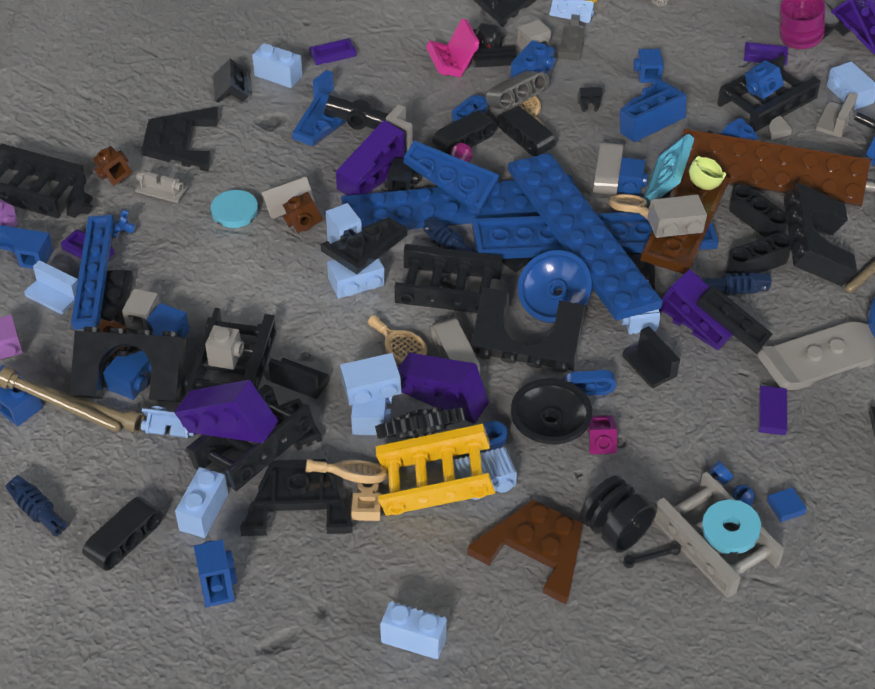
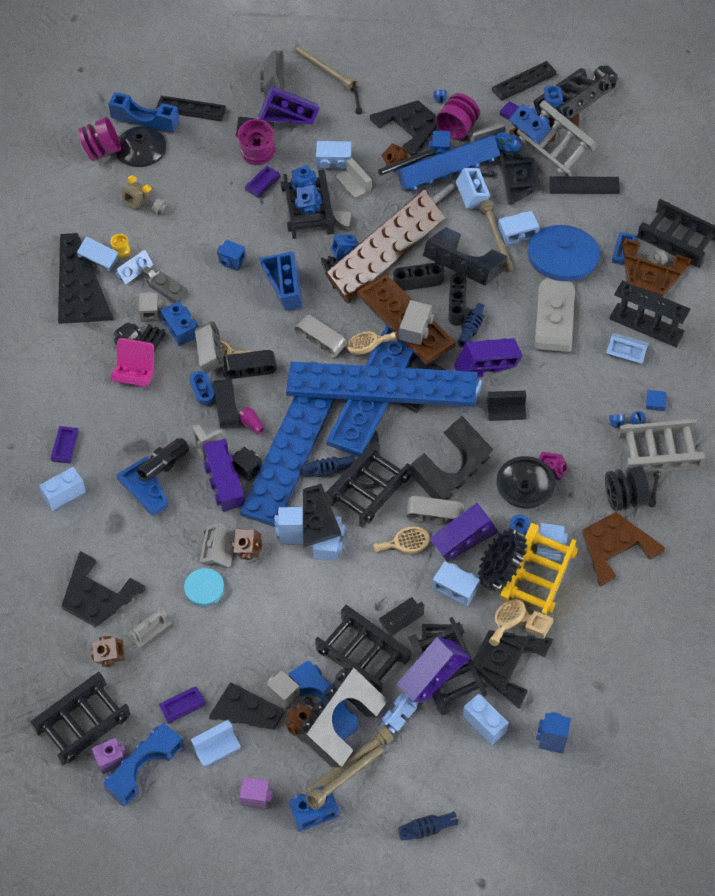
camera: 60 degrees left, 10 degrees up
black tile [66,183,93,218] -> none
blue plate [71,215,114,330] -> none
black beam [82,496,163,571] -> none
blue plant [112,209,136,238] -> none
light grey brick [205,325,244,370] -> none
black panel [214,58,248,103] -> none
blue tile [313,70,334,98] -> none
light blue brick [340,353,401,406] -> none
light blue brick [380,601,447,660] -> none
blue wing [403,141,499,214] -> none
blue dish [518,250,593,323] -> none
blue plate [563,370,616,396] -> none
black tile [577,87,603,112] -> none
blue brick [617,157,648,196] -> none
medium azure tile [644,133,694,206] -> none
yellowish green hair [689,156,726,190] -> none
black tile [696,285,773,354] -> none
medium azure tile [702,499,761,554] -> none
dark purple tile [759,386,787,435] -> none
none -> blue brick [290,165,317,191]
none -> light blue panel [607,333,649,364]

